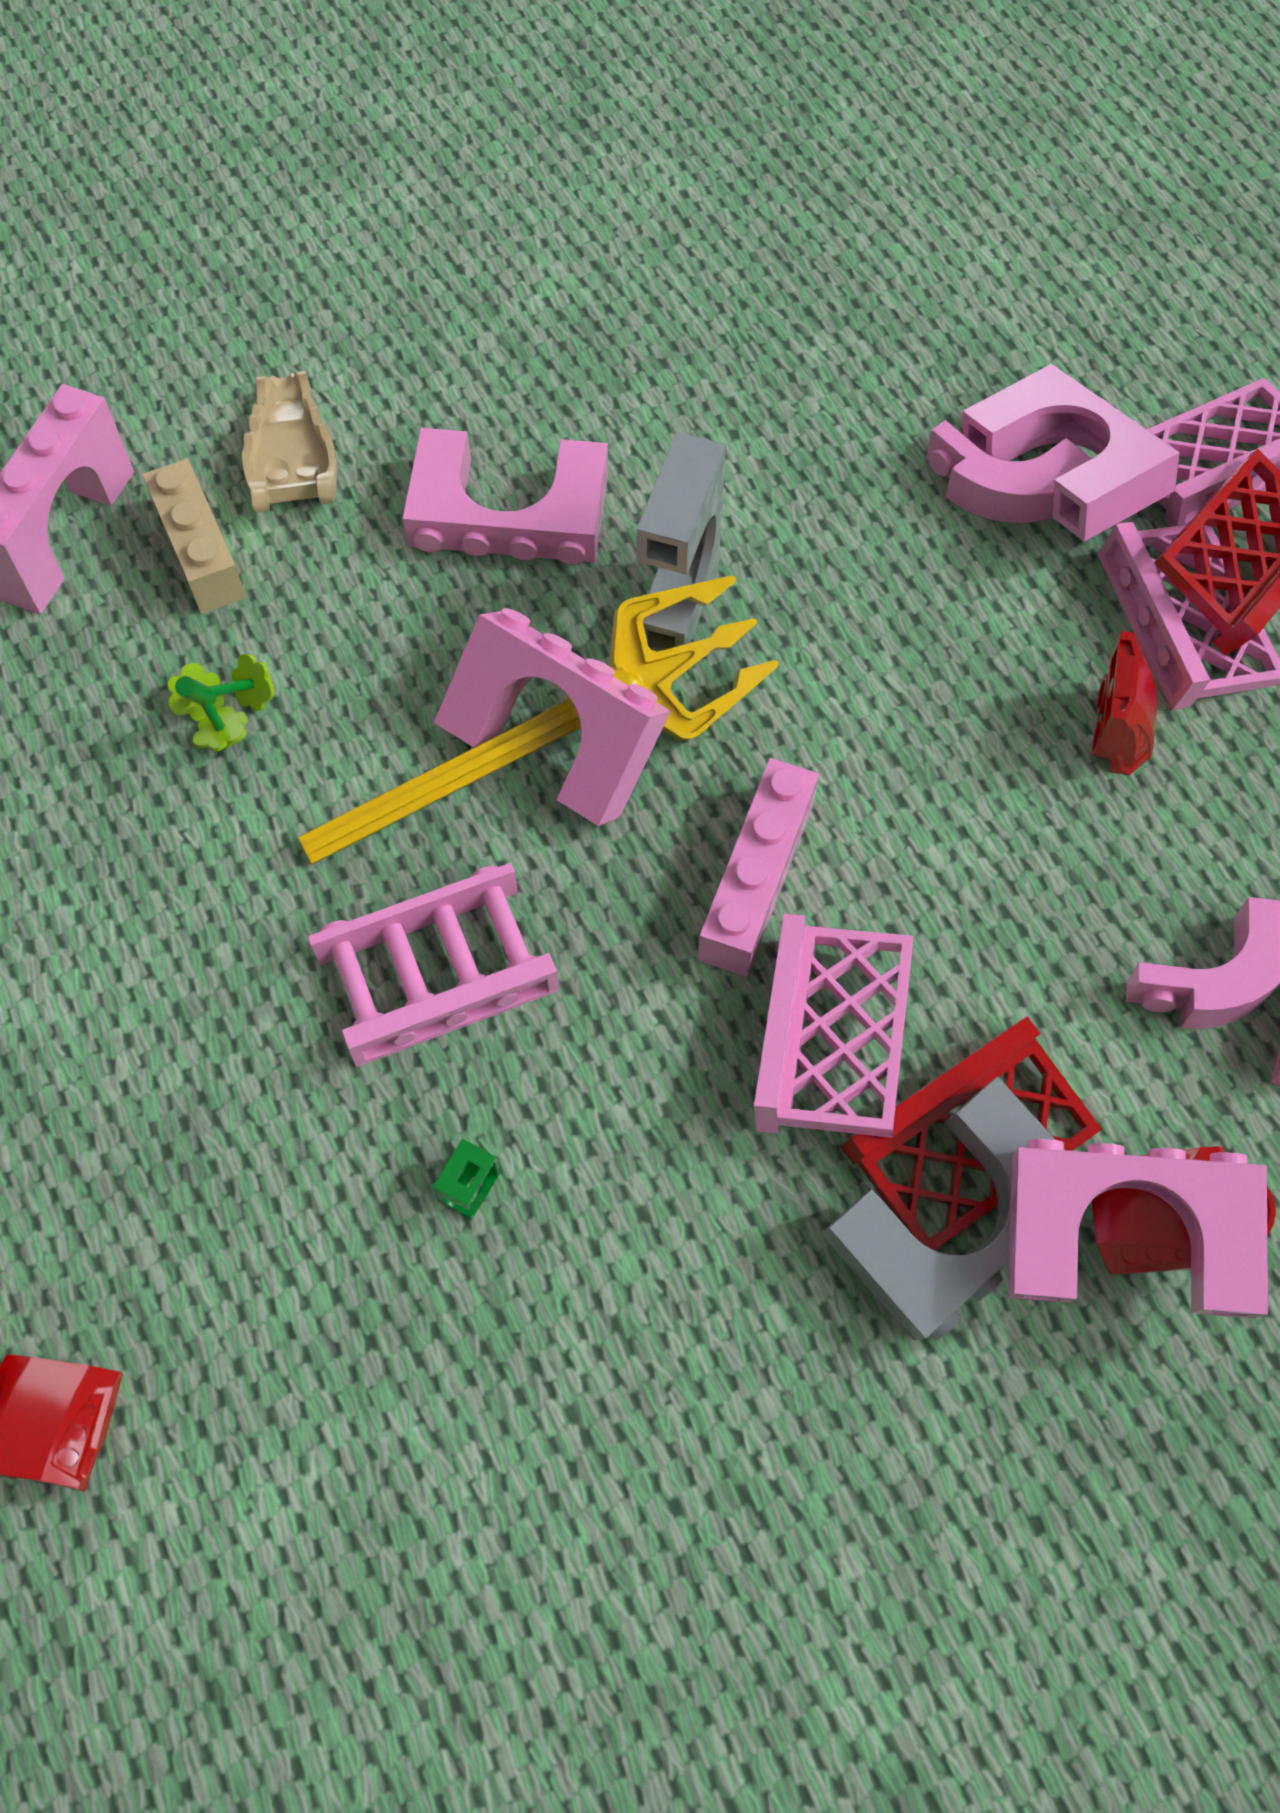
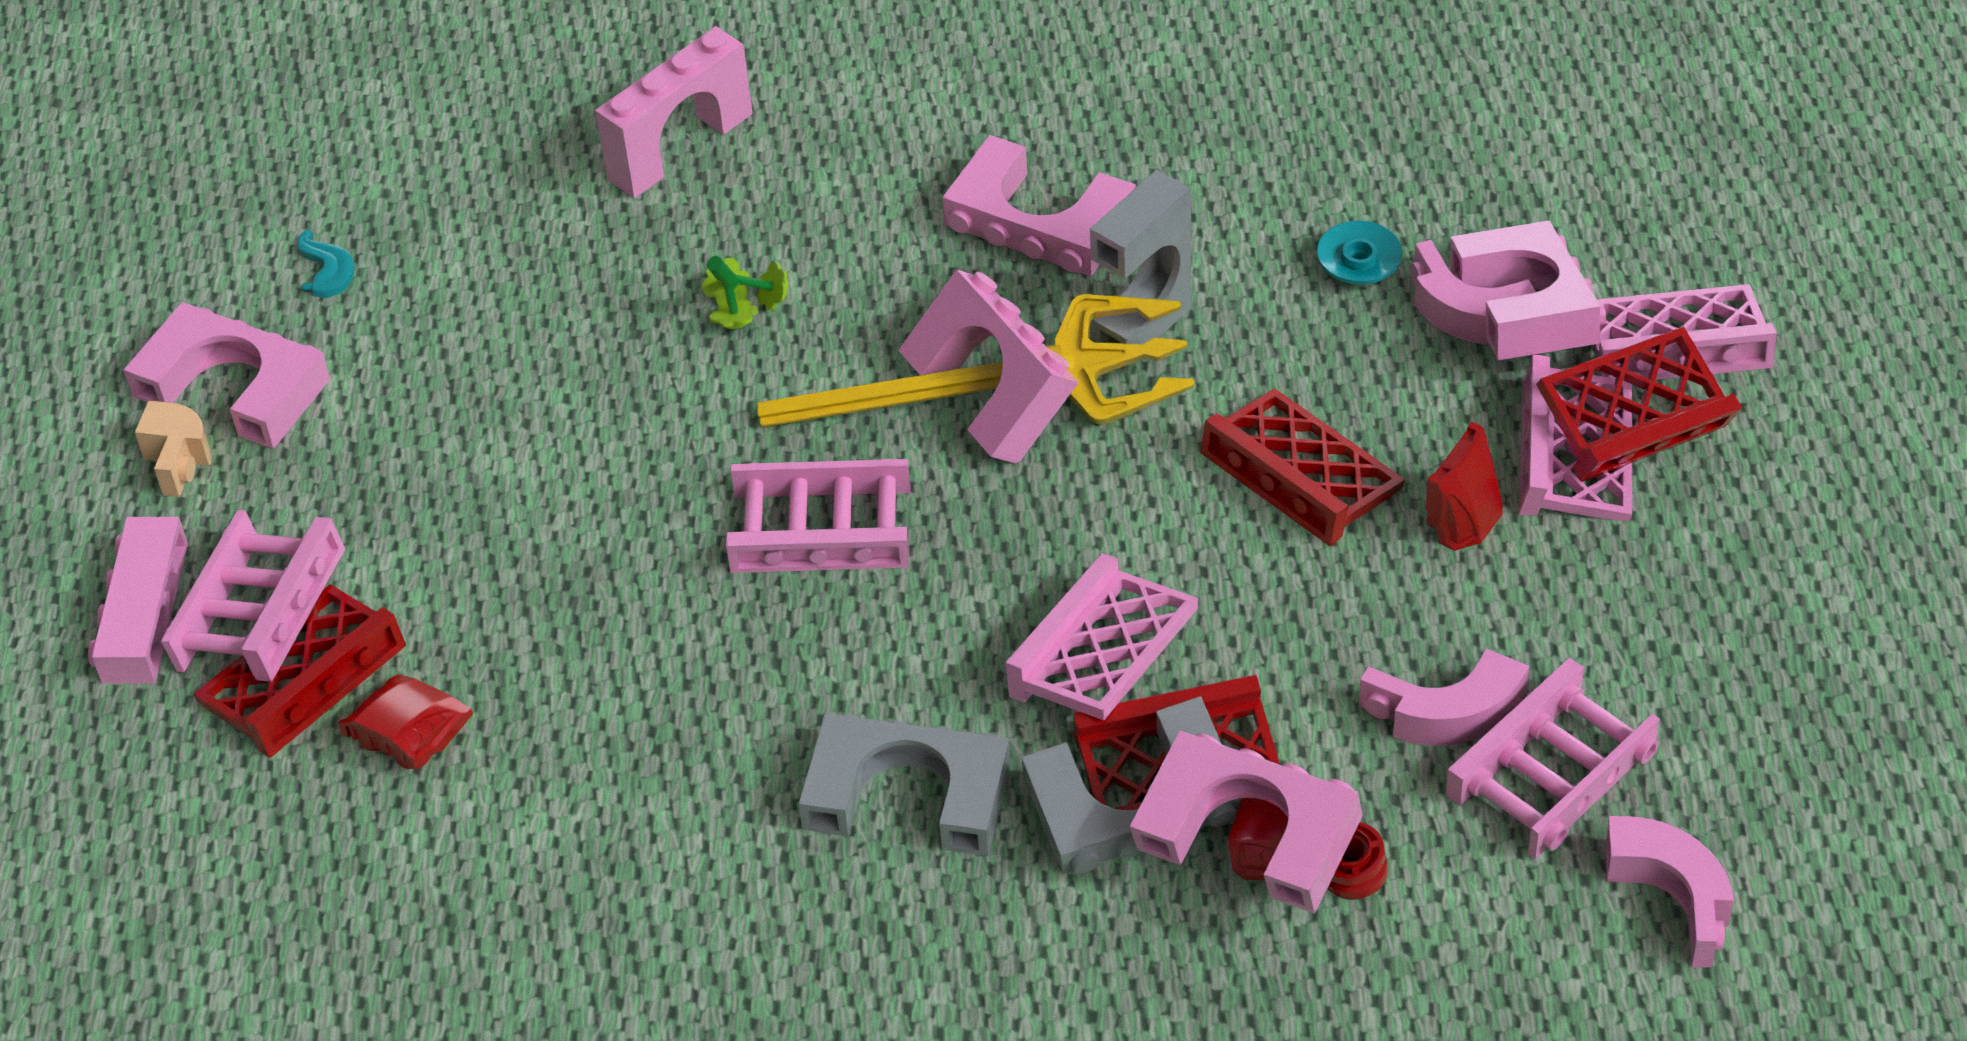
camera: 25 degrees right, 15 degrees down
tan brick [142,458,247,614] -> none
tan animal [242,371,338,513] -> none
green piece [432,1139,501,1221] -> none
bright pink brick [698,758,819,977] -> none
none -> light grey arch [799,713,1011,856]
none -> red fence [1200,388,1405,546]
none -> teal dish [1317,220,1402,284]

